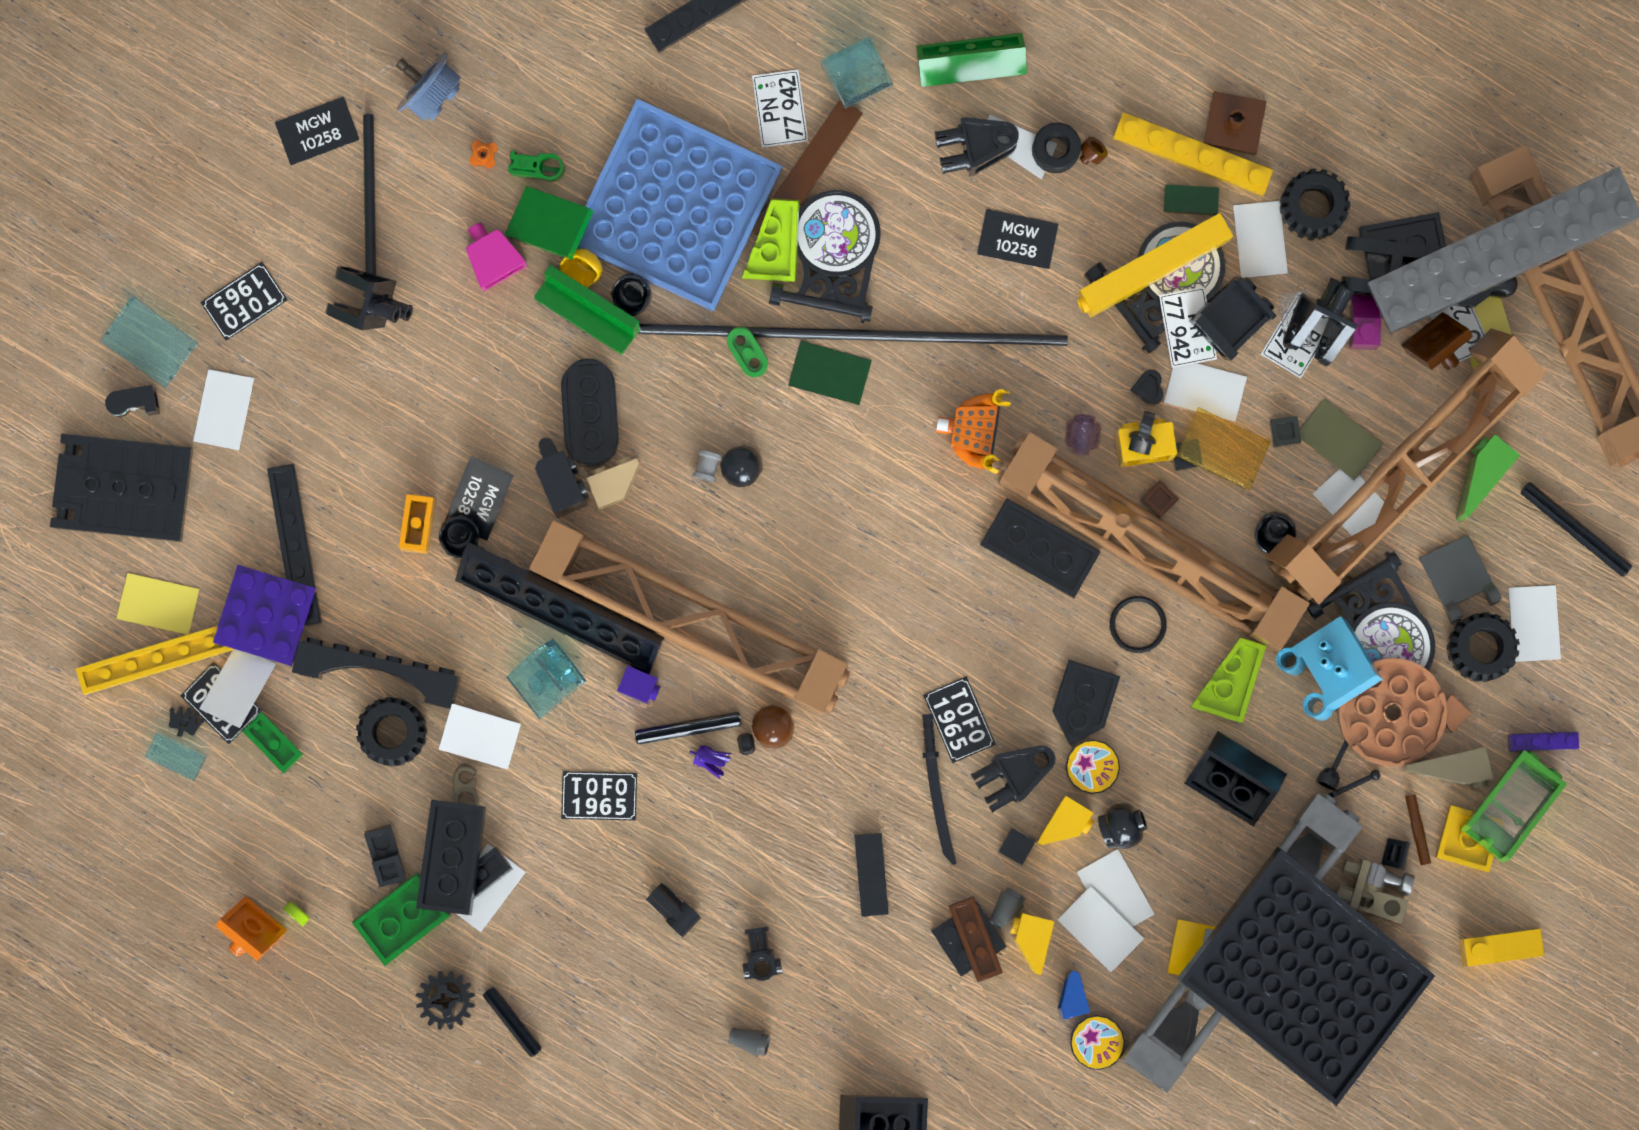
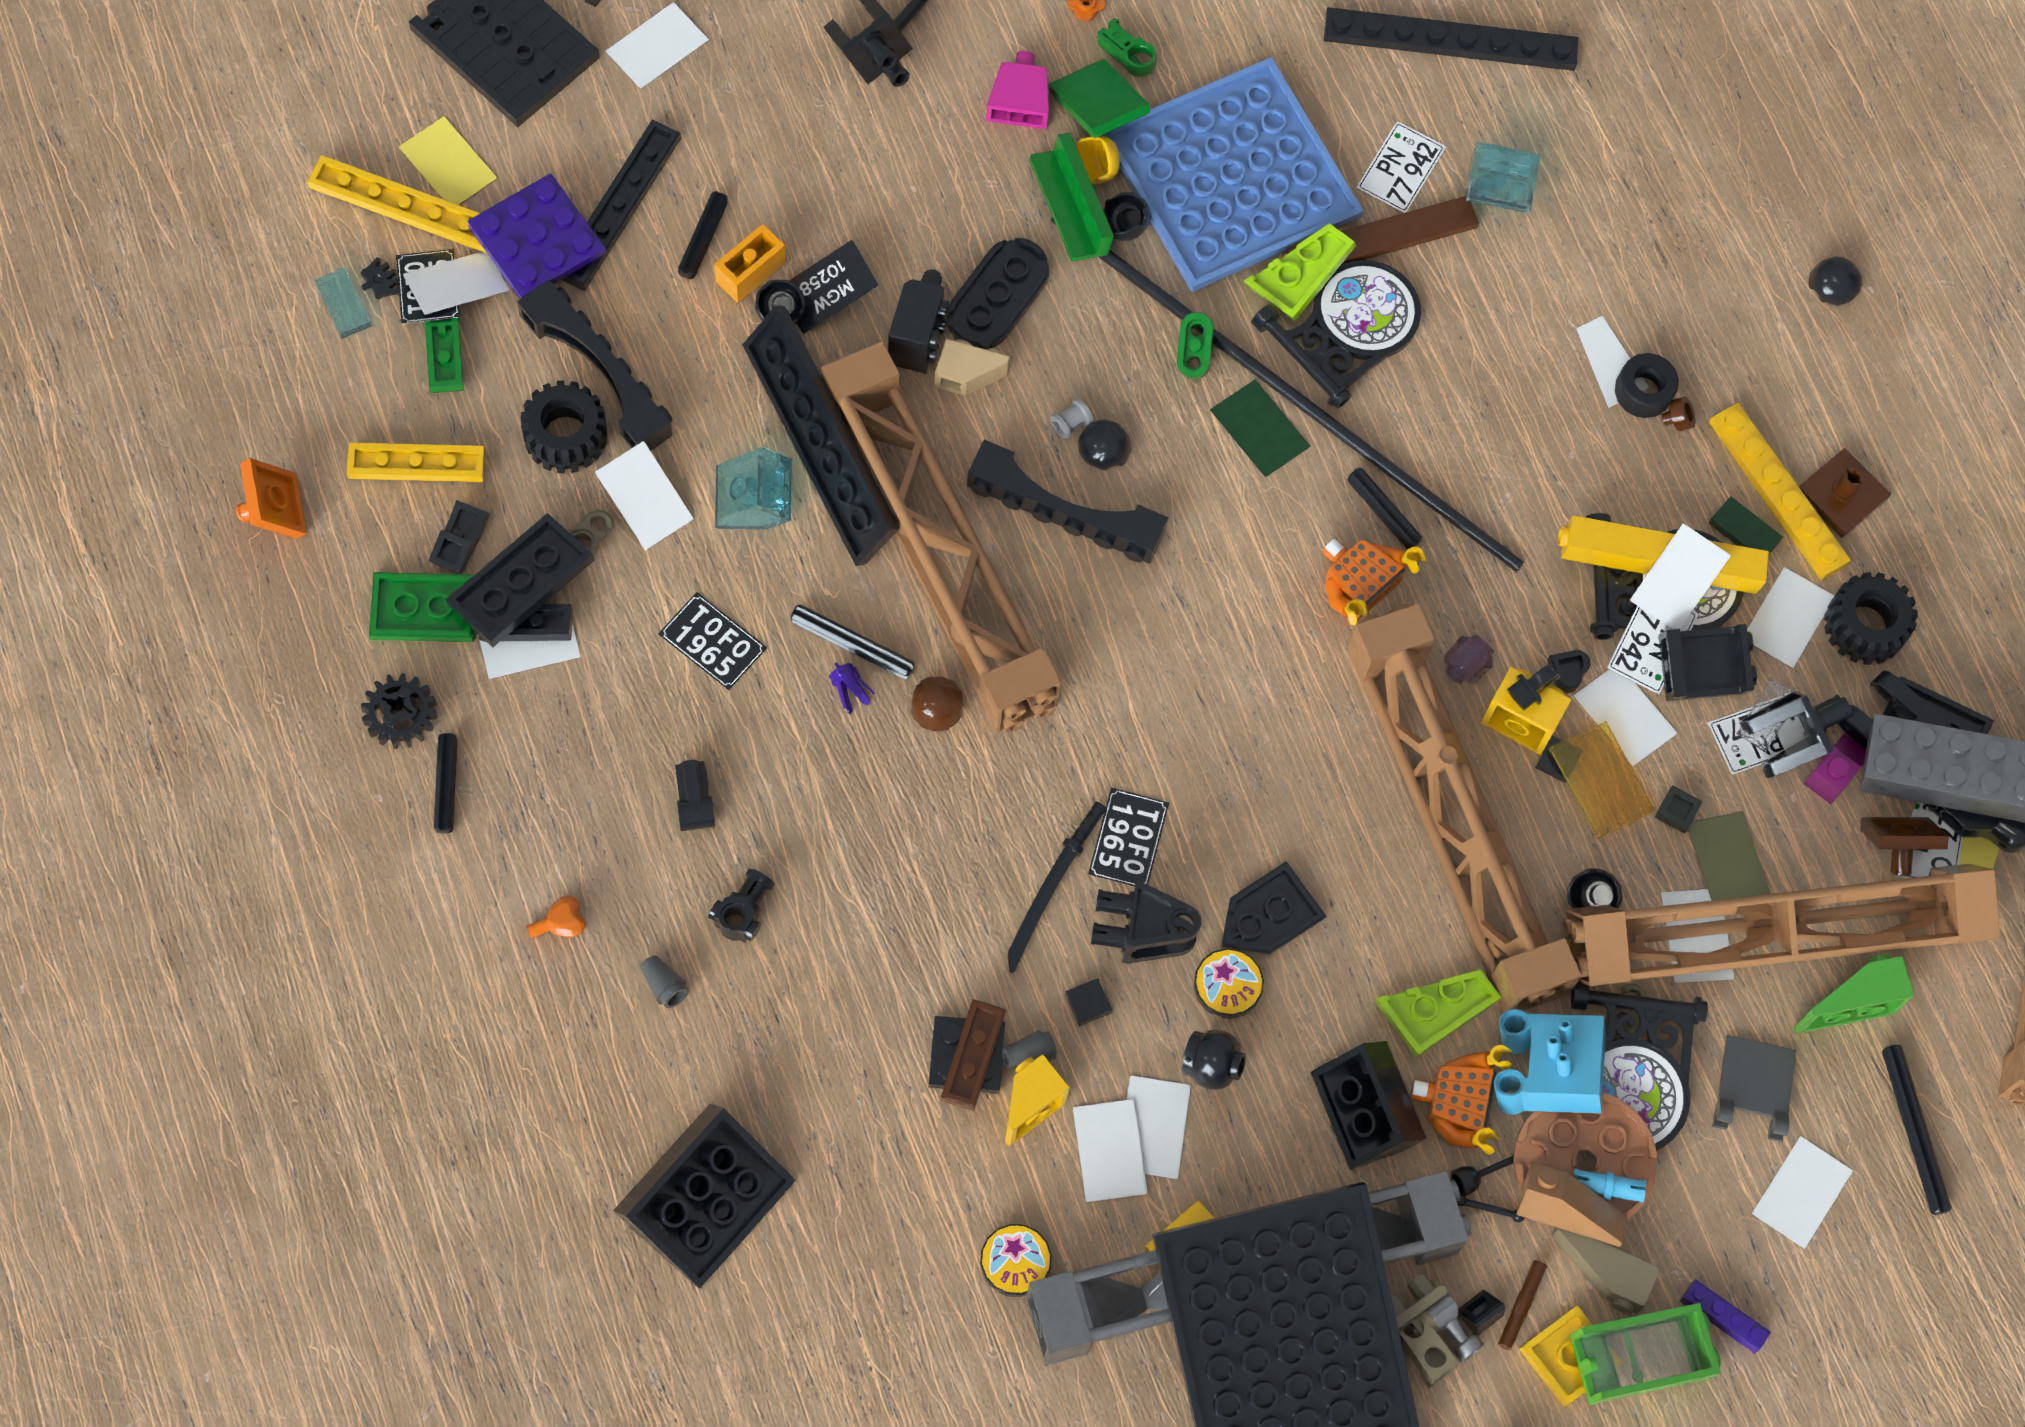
camera: 30 degrees right, 15 degrees down
lime tile [283,901,309,926] -> none
dark purple brick [617,666,661,705] -> none
black rock [737,733,755,755] -> none
black tile [854,833,889,917] -> none
panel [916,33,1027,87] -> none
black piece [934,117,1019,177] -> none
black sticker [977,209,1058,269] -> none
black tile [980,498,1101,599] -> none
yellow slope [1036,796,1095,846] -> none
blue tile [1058,971,1090,1020] -> none
black tyre [1110,596,1167,653] -> none
reddish brown tile [1141,480,1179,518] -> none
nougat tile [1446,694,1471,733] -> none
black tyre [1447,612,1520,682] -> none
none -> yellow plate [347,443,485,482]
none -> orange rock [526,895,586,938]
none -> black axle [678,191,728,279]
none -> black arch [967,439,1169,564]
none -> black axle [1347,467,1422,549]
none -> orange torso [1410,1045,1512,1155]
none -> medium nougat slope [1516,1162,1627,1247]
none -> medium azure pin [1573,1168,1646,1203]
none -> white sticker [1630,524,1731,629]

